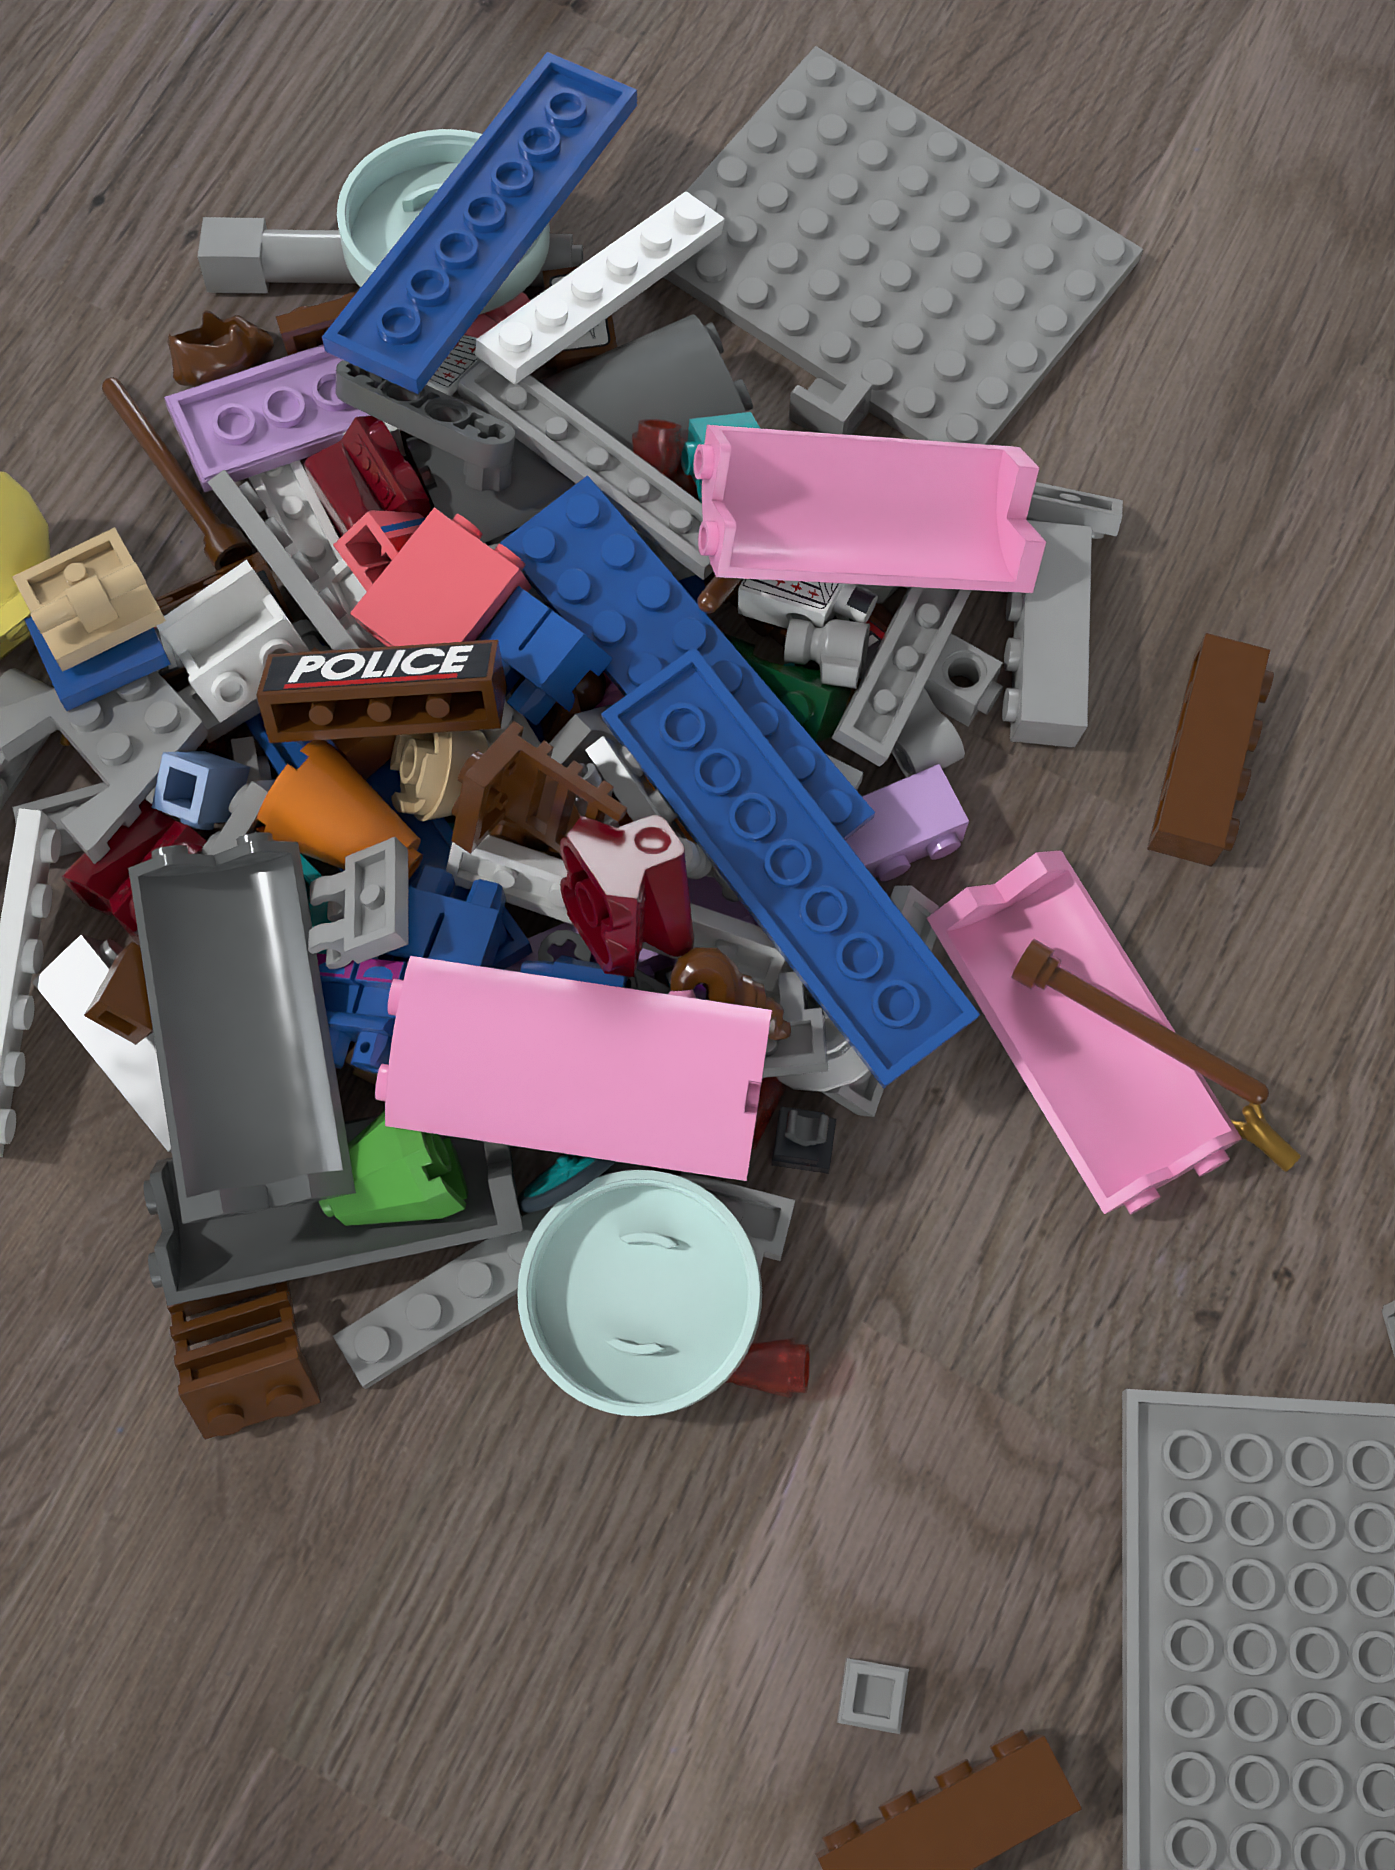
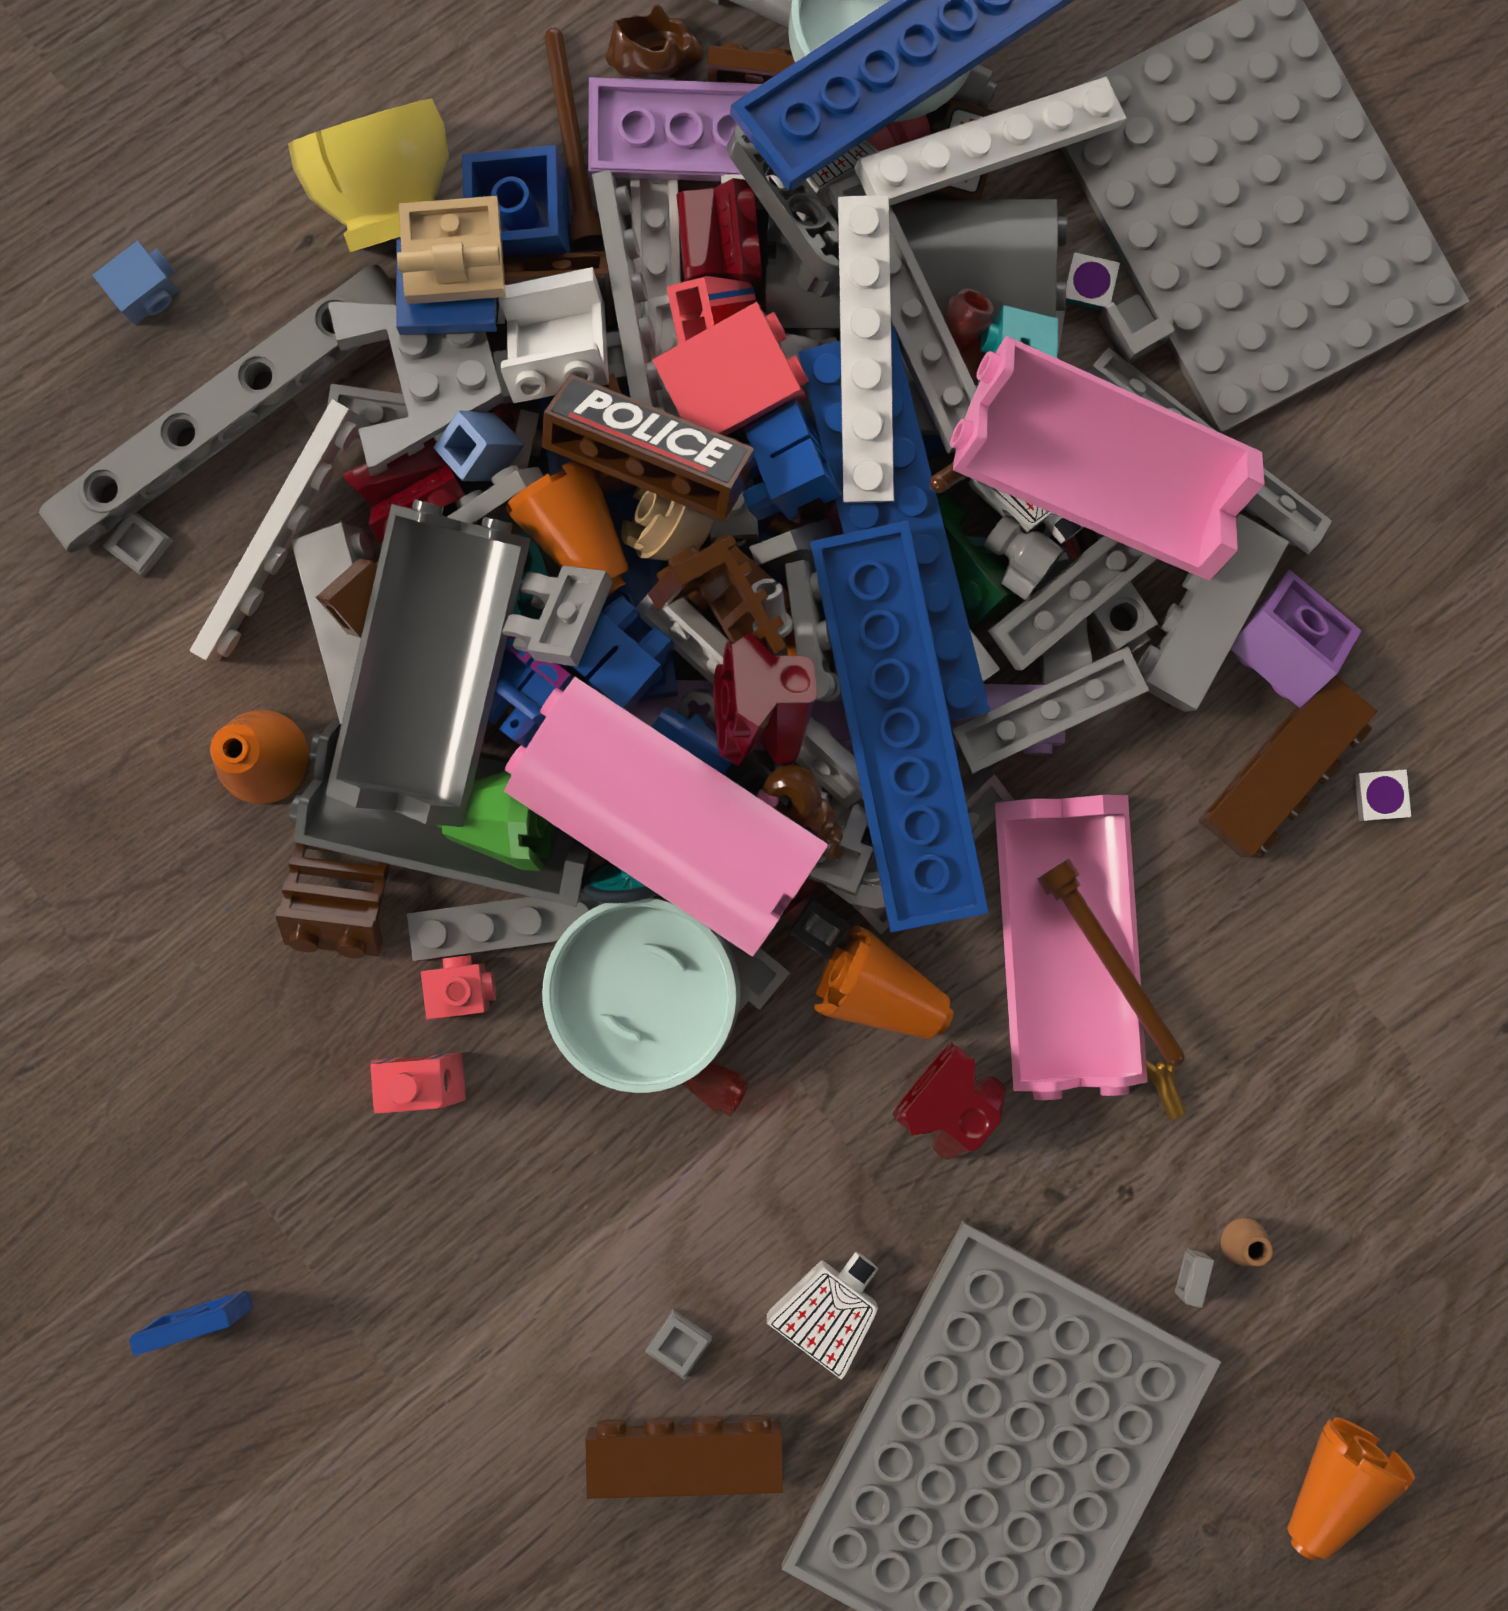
camera: 25 degrees right, 15 degrees up
none -> orange cone [210,710,310,804]
none -> coral torso [371,1052,466,1113]
none -> coral brick [421,955,496,1020]
none -> blue brick [462,145,570,256]
none -> white torso [767,1252,879,1380]
none -> orange cone [814,925,954,1040]
none -> white plate [838,195,894,503]
none -> dark red piece [892,1042,1006,1160]
none -> light grey plate [951,647,1149,774]
none -> tile [1065,252,1120,311]
none -> medium lavender slope [1230,569,1362,708]
none -> tile [1355,770,1411,821]

